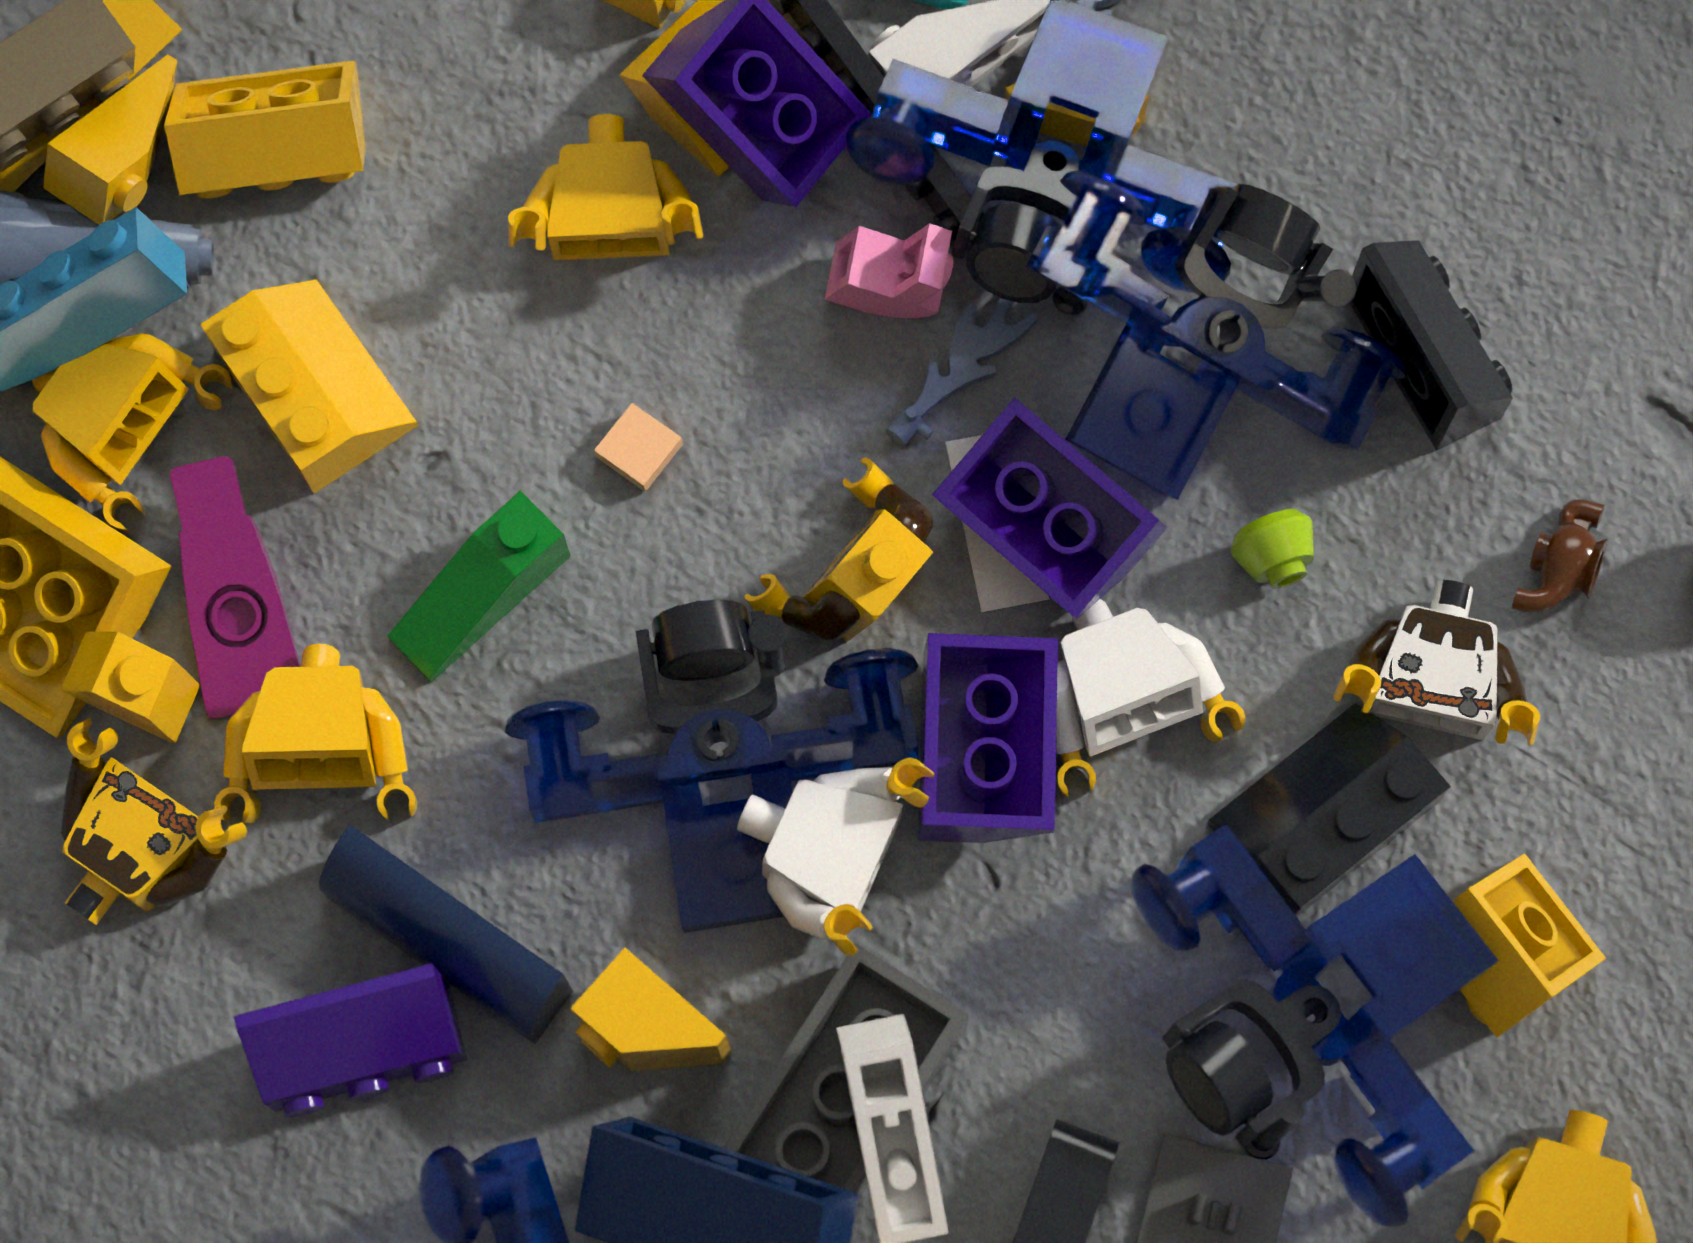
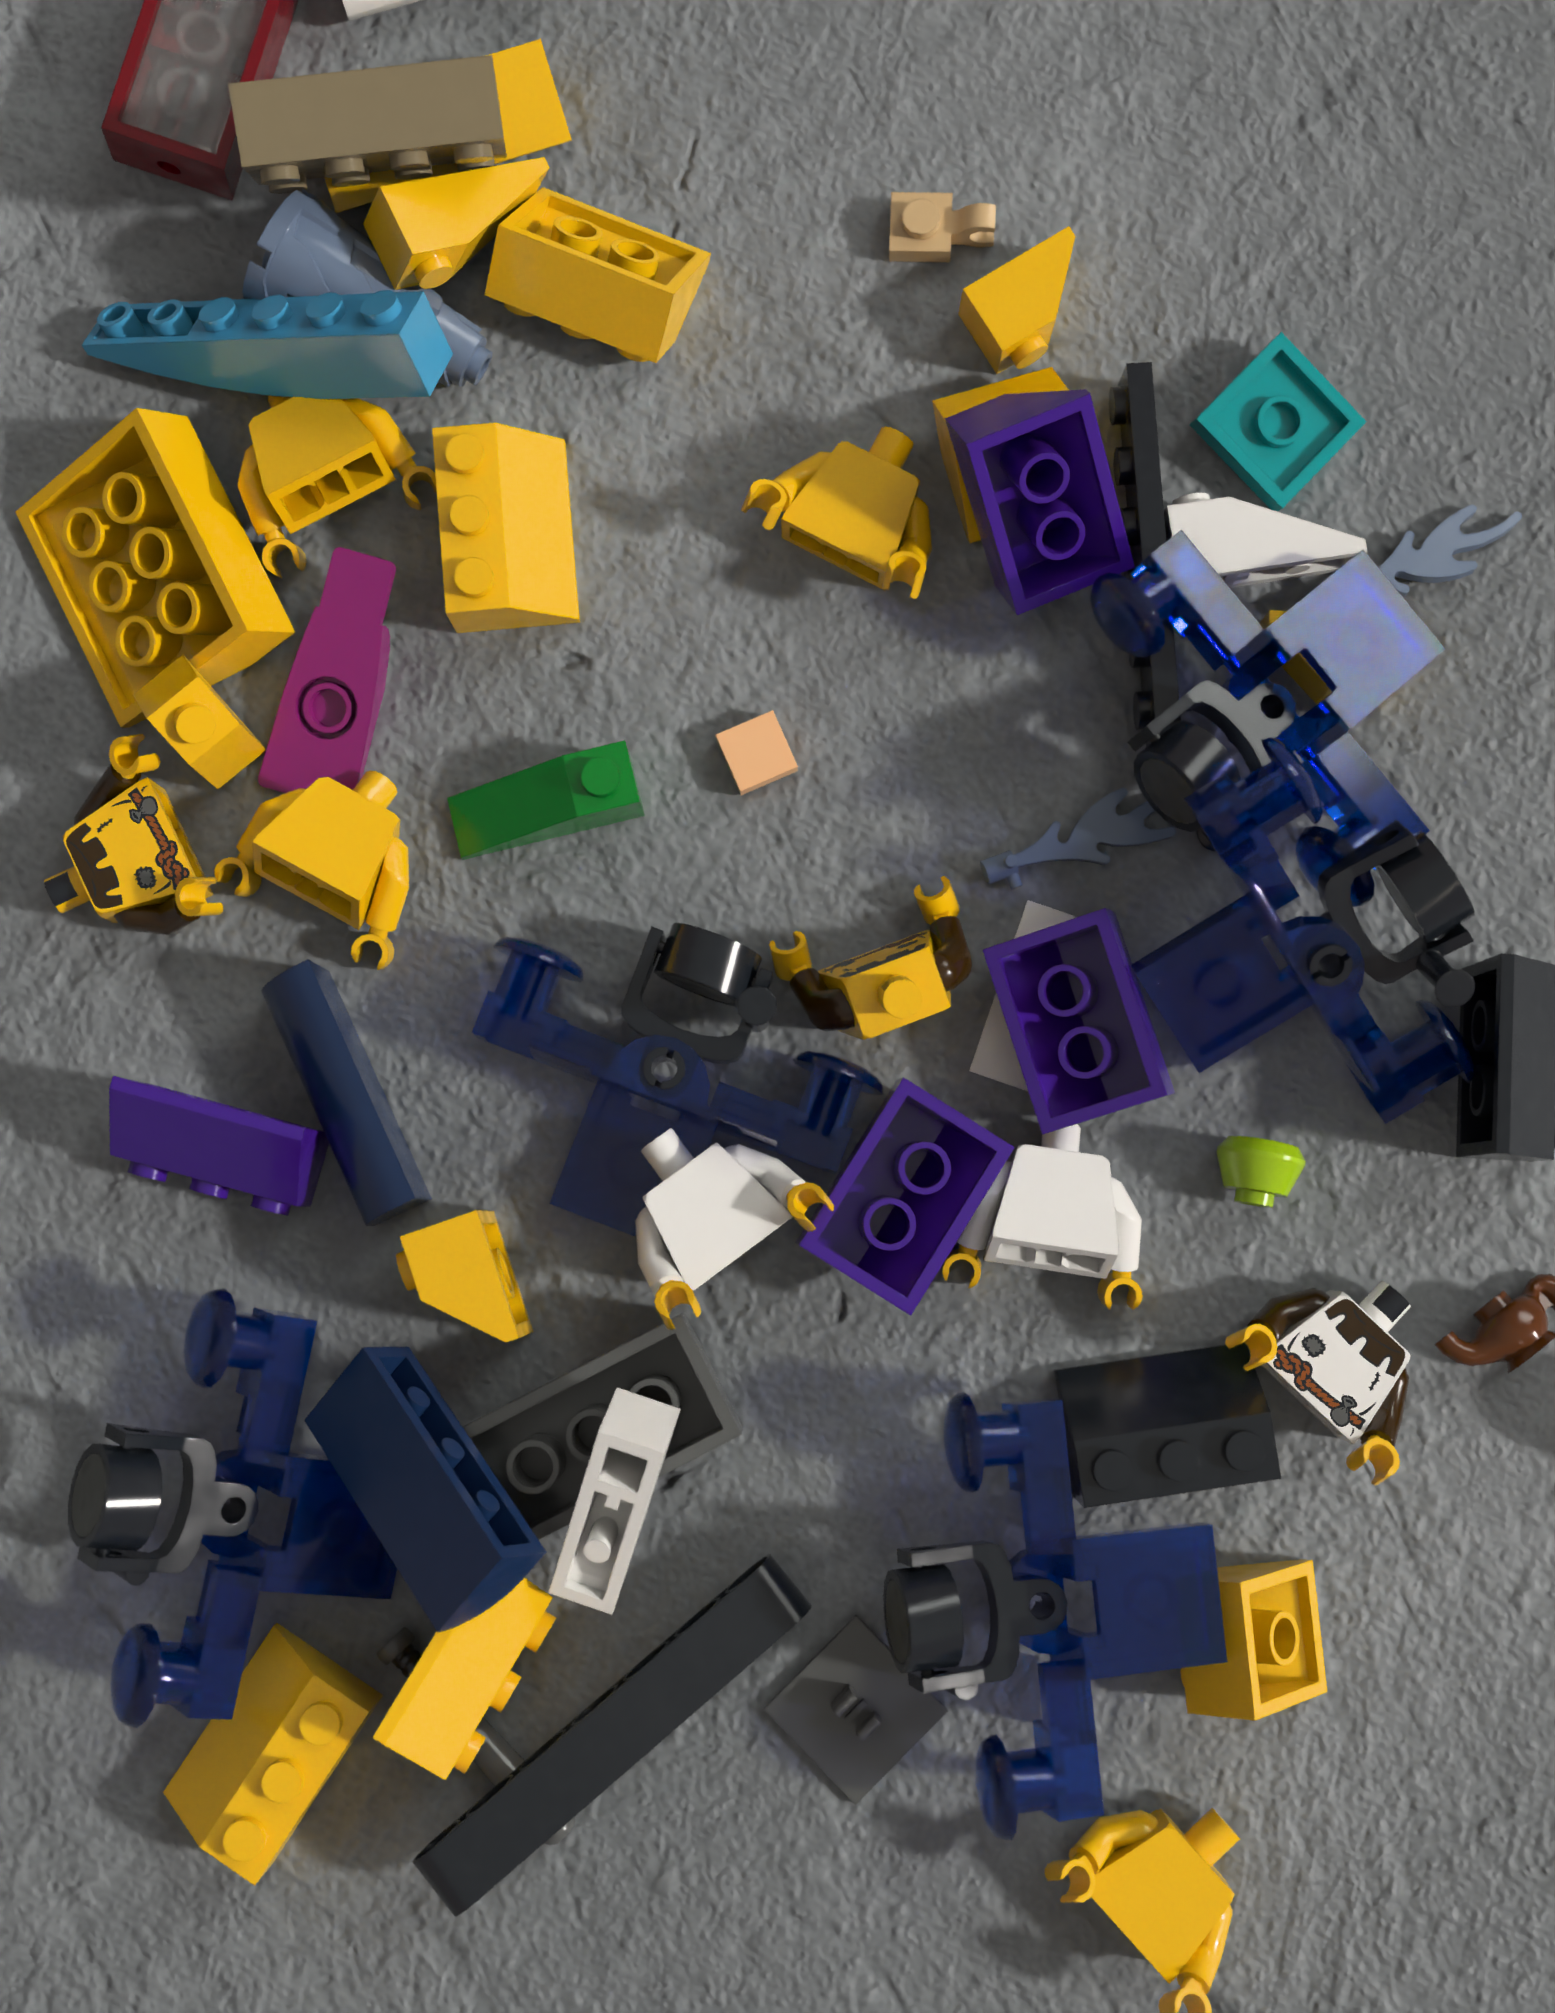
camera: 30 degrees right, 10 degrees up
bright pink brick [825,223,953,318] -> none

